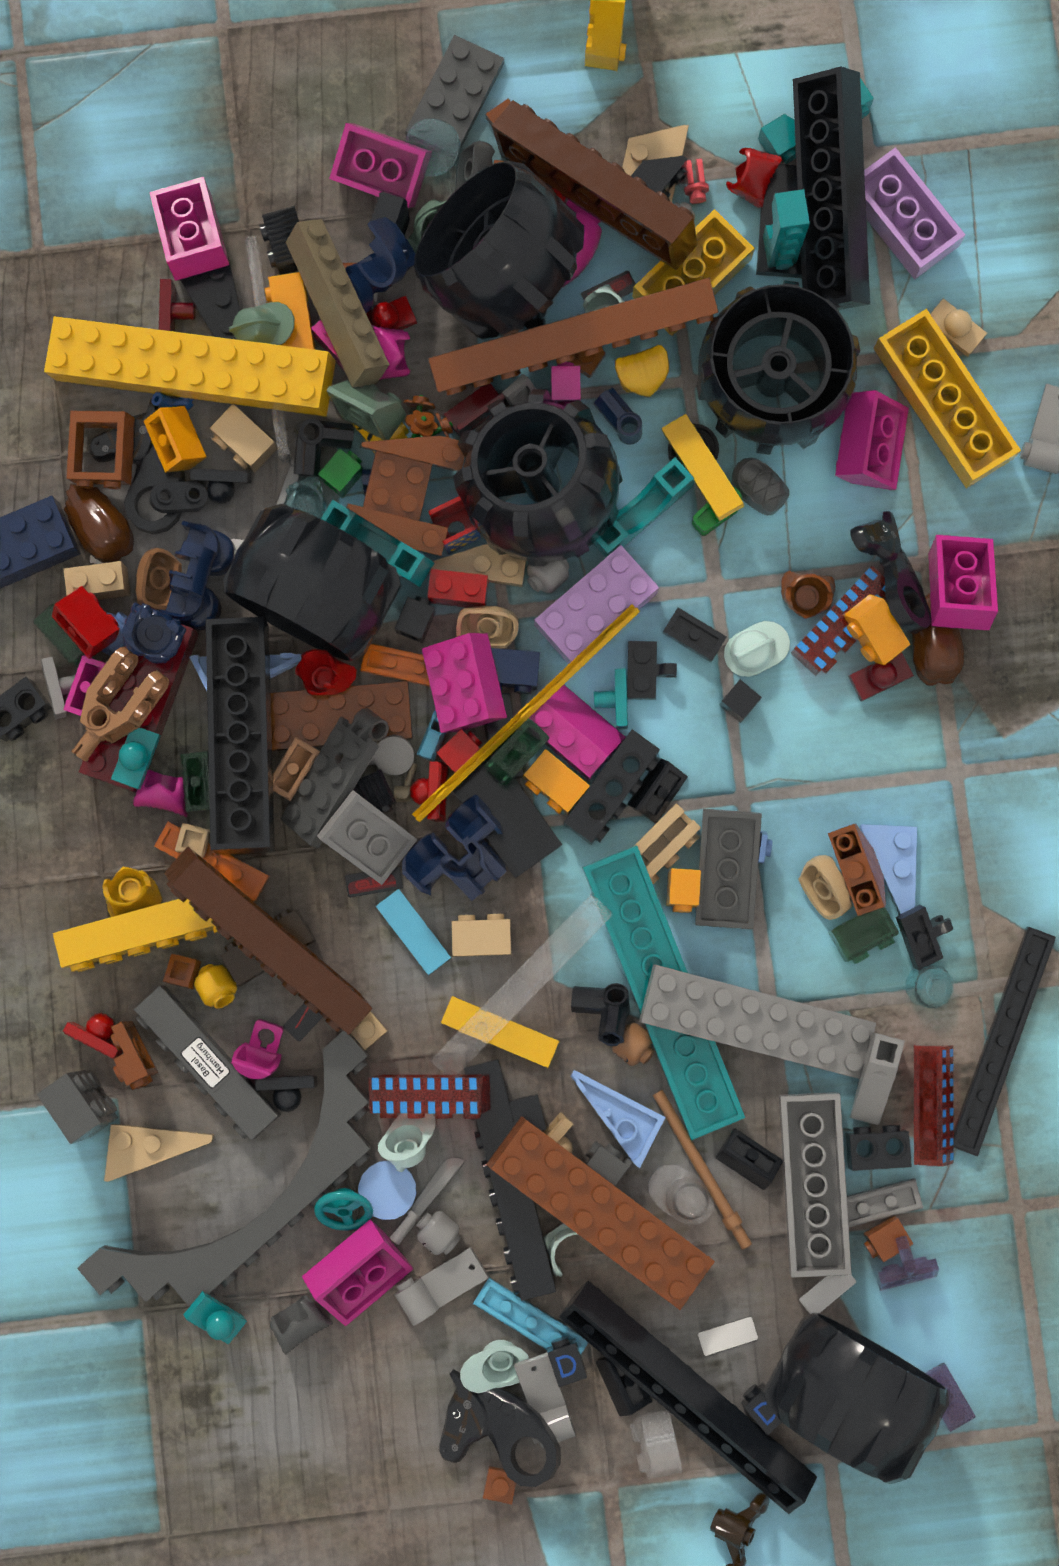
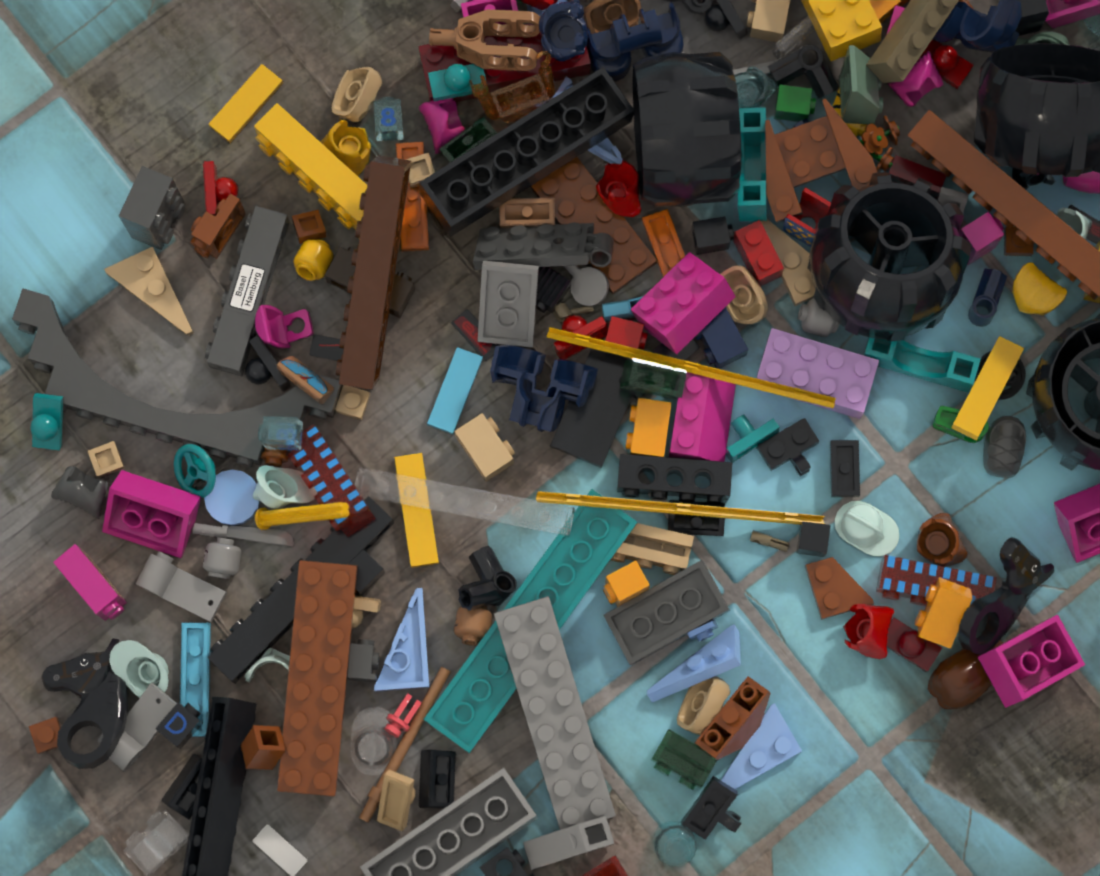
camera: 55 degrees right, 5 degrees down
none -> dark pink brick [53,544,127,621]
none -> tan plate [88,441,125,478]
none -> yellow tile [209,64,283,143]
none -> dark orange brick [241,725,285,770]
none -> yellow axle [255,502,350,530]
none -> clear light blue brick [258,416,303,450]
none -> dark orange plate [260,446,289,467]
none -> medium nougat slope [277,356,334,404]
none -> tan piece [332,67,382,122]
none -> clear light blue brick [373,97,403,141]
none -> tan tile [377,770,416,831]
none -> coral arm [384,693,422,738]
none -> clear orange torso [469,51,556,124]
none -> yellow piece [536,491,825,525]
none -> light blue wing [647,625,741,703]
none -> dark tan pin [749,530,789,552]
none -> dark orange wing [805,557,874,620]
none -> red hair [843,604,894,660]

